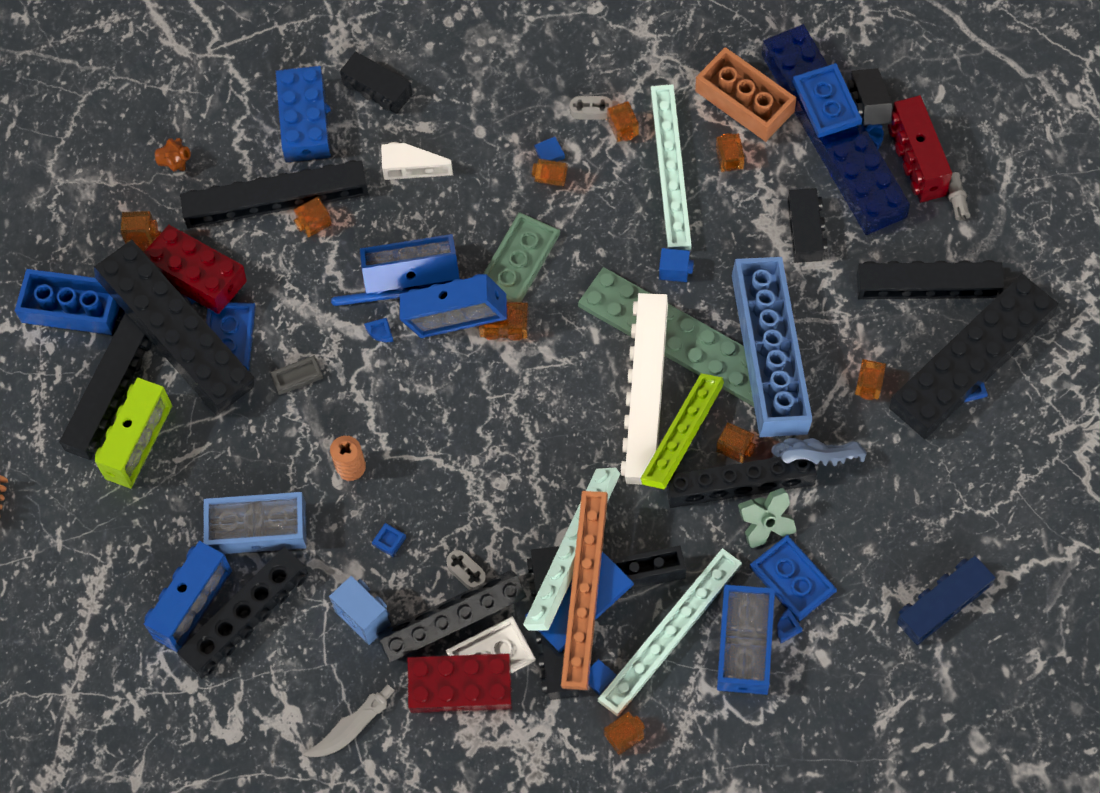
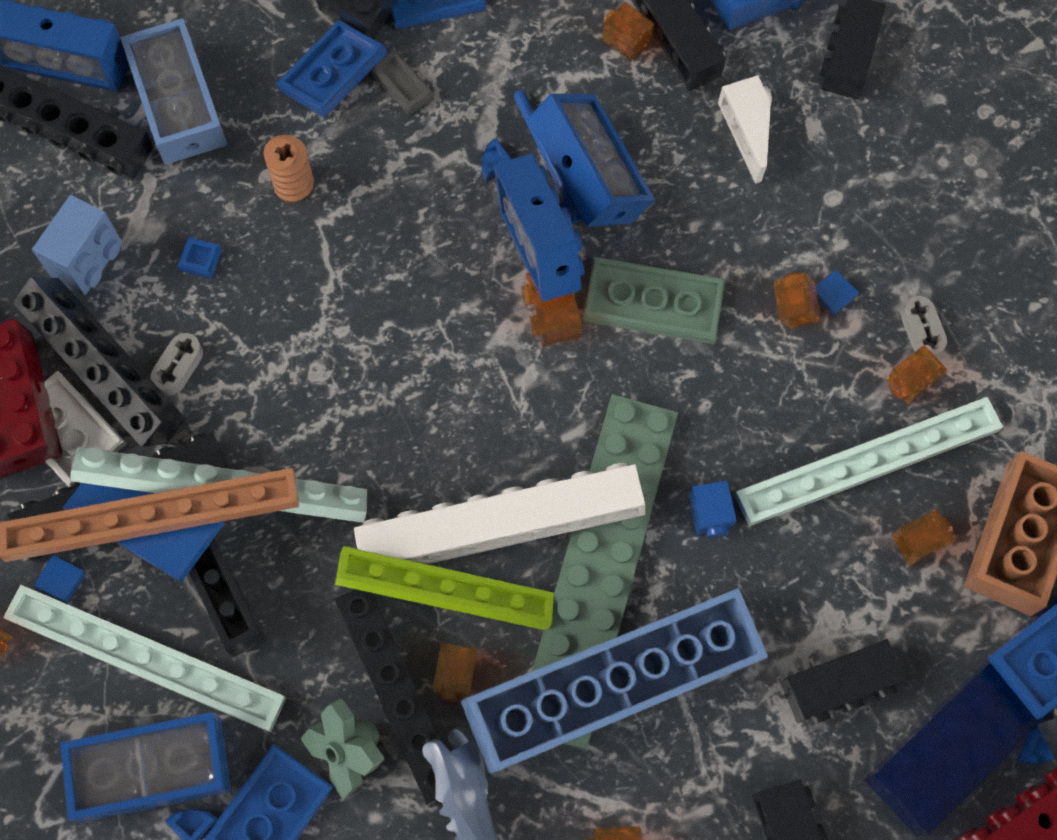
camera: 65 degrees right, 5 degrees up
none -> blue tile [276,20,387,118]

